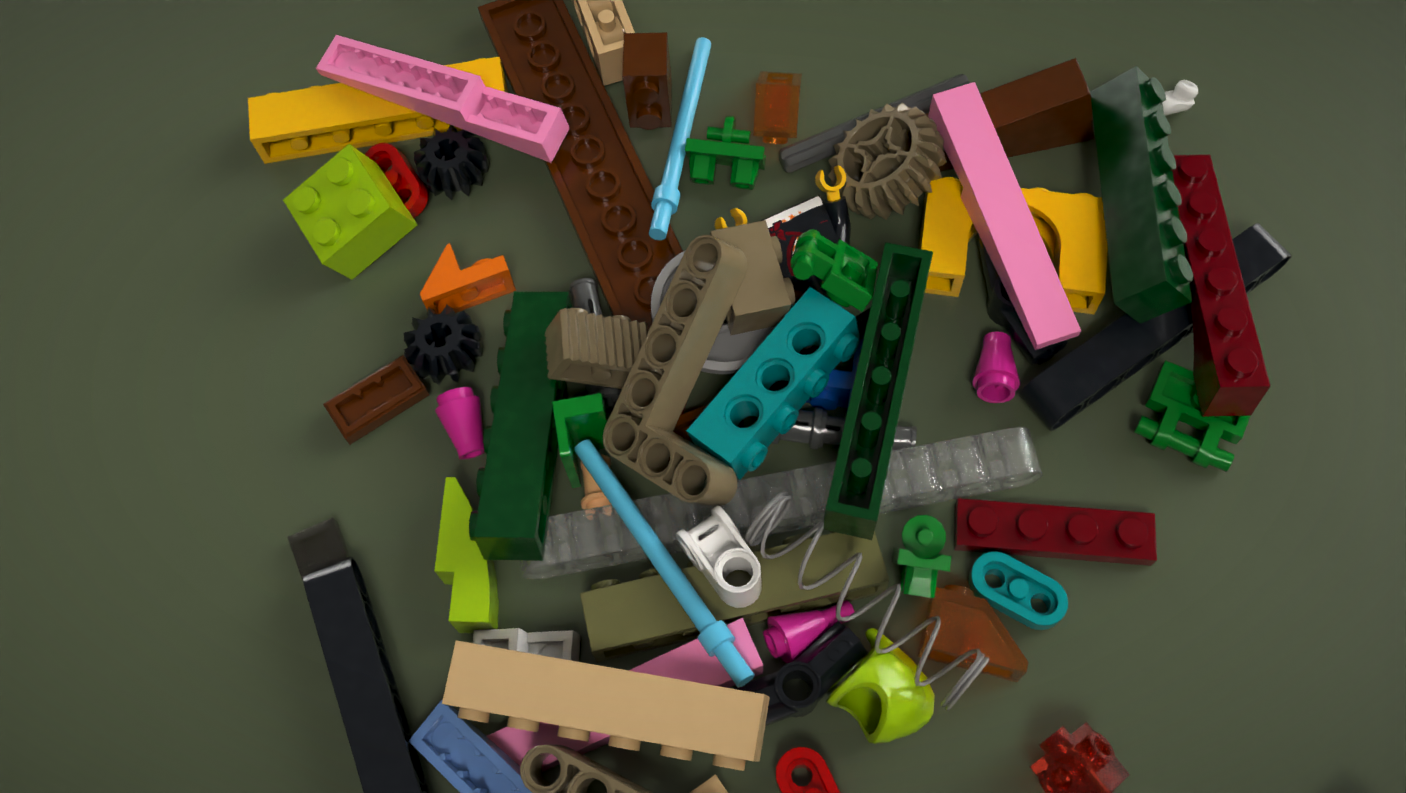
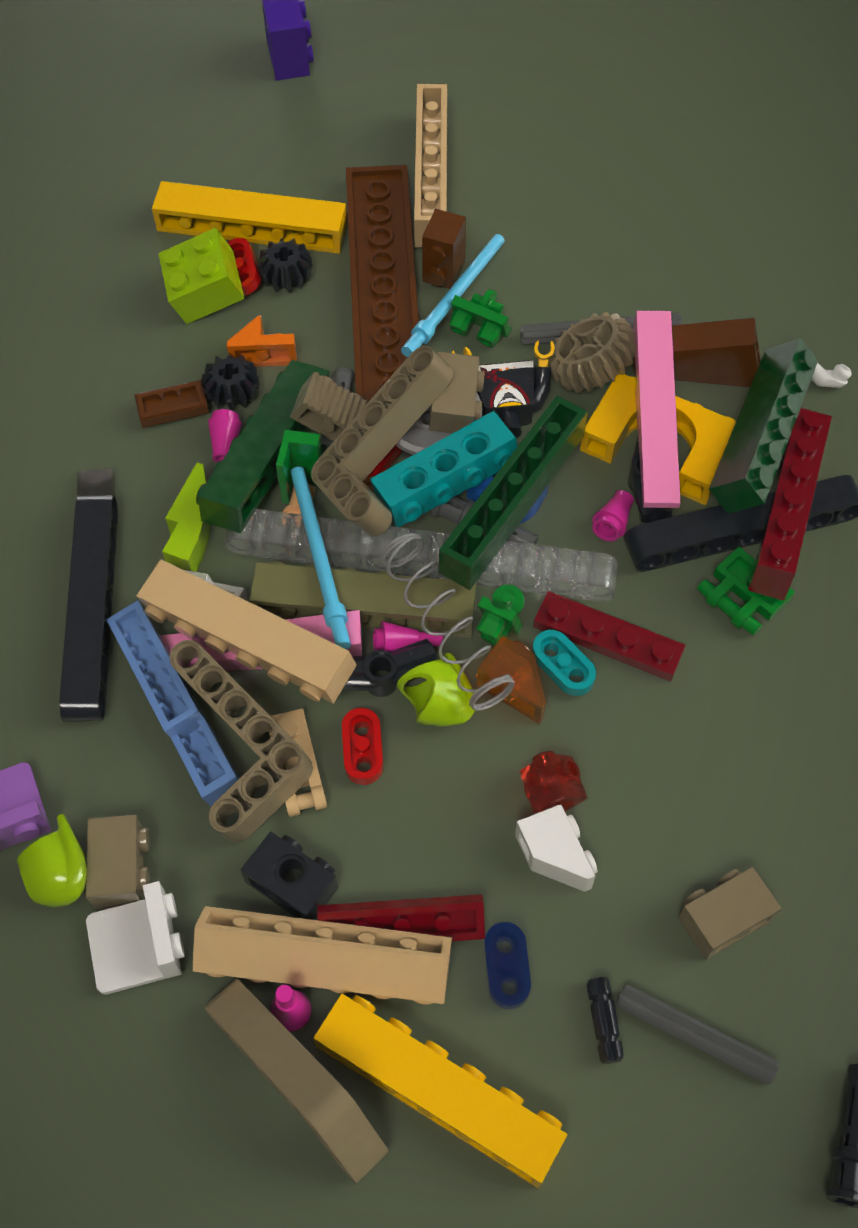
camera: 15 degrees right, 5 degrees down
bright pink slope [316,35,570,163] -> none
white piece [676,505,762,608] -> none
clear orange slope [753,71,802,144] -> none
green plate [790,229,878,312] -> none

